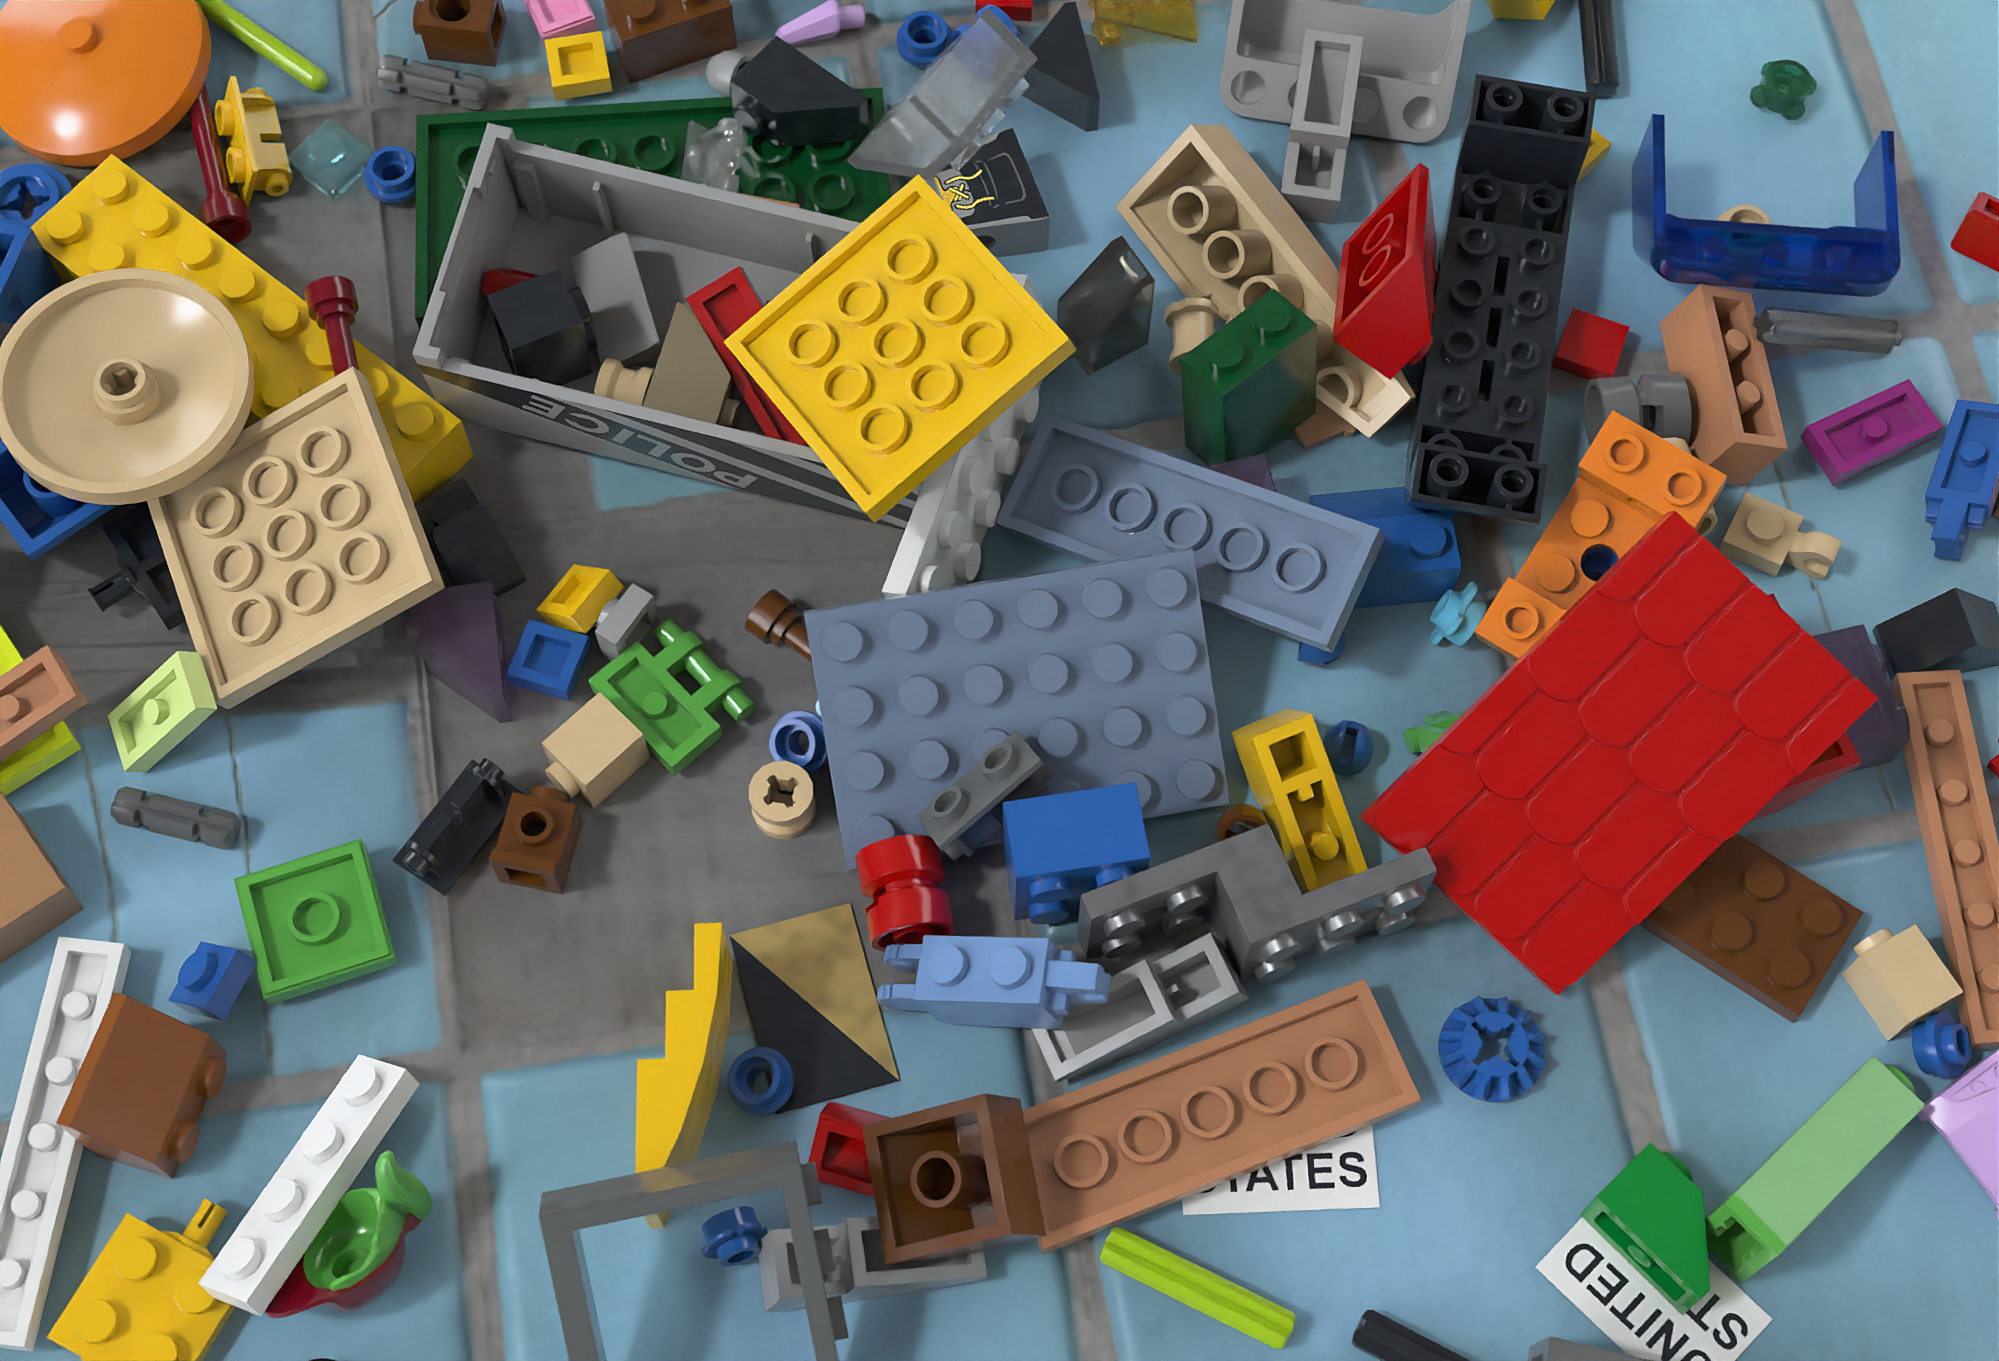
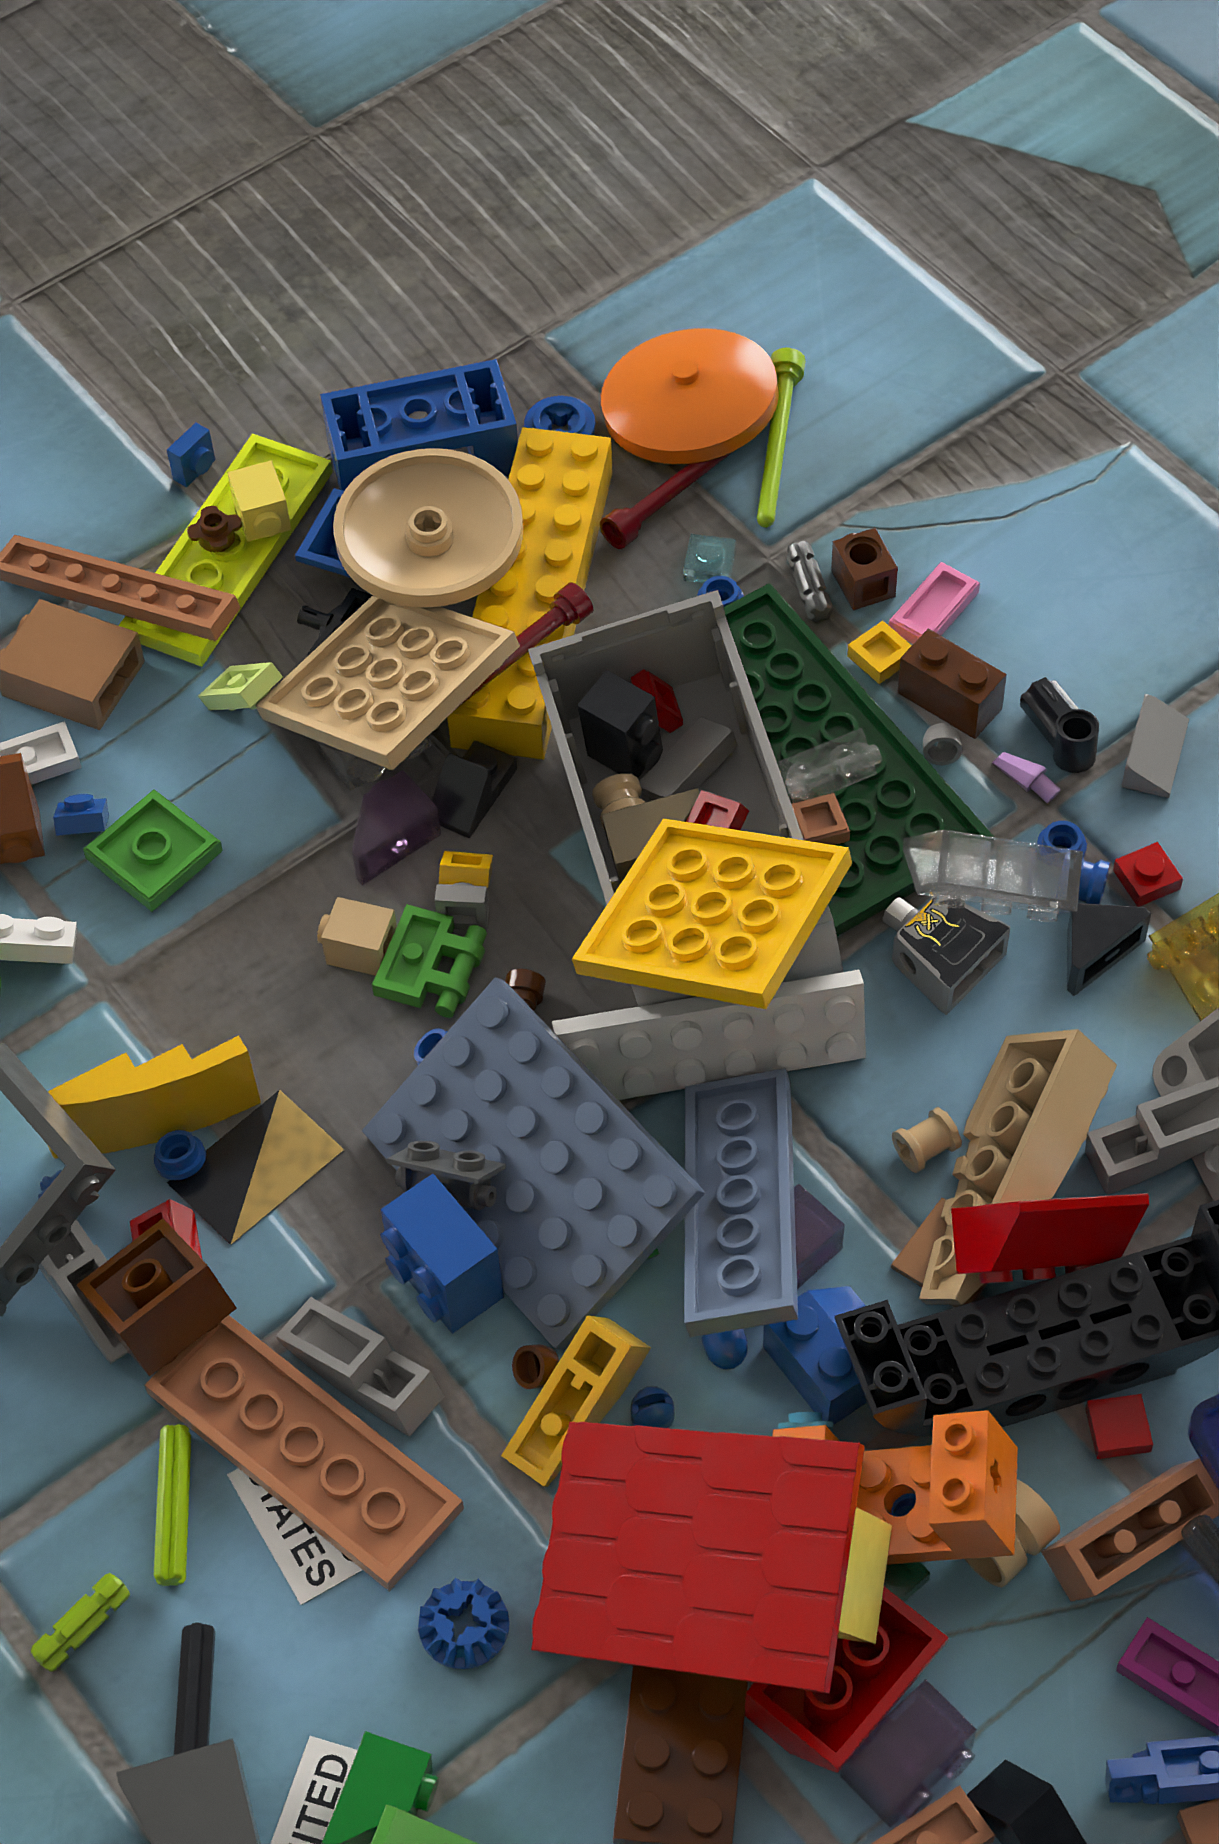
camera: 65 degrees right, 10 degrees down
dark grey axle [110,786,241,850] -> none
yellow hinge [215,76,293,207] -> none
black hinge [392,758,524,896] -> none
reddish brown brick [489,785,583,894] -> none
blue plate [506,619,591,702] -> none
black slope [730,35,869,147] -> none
tan wheel [749,761,816,839] -> none
red wheel [855,834,956,952] -> none
medium blue hinge [876,935,1111,1029] -> none
clear smoke slope [1057,235,1155,375] -> none
flat silver bracket [1076,824,1437,983] -> none
dark green brick [1180,288,1317,477] -> none
dark grey wheel [1584,372,1692,446] -> none
tan plate [1719,492,1842,580] -> none

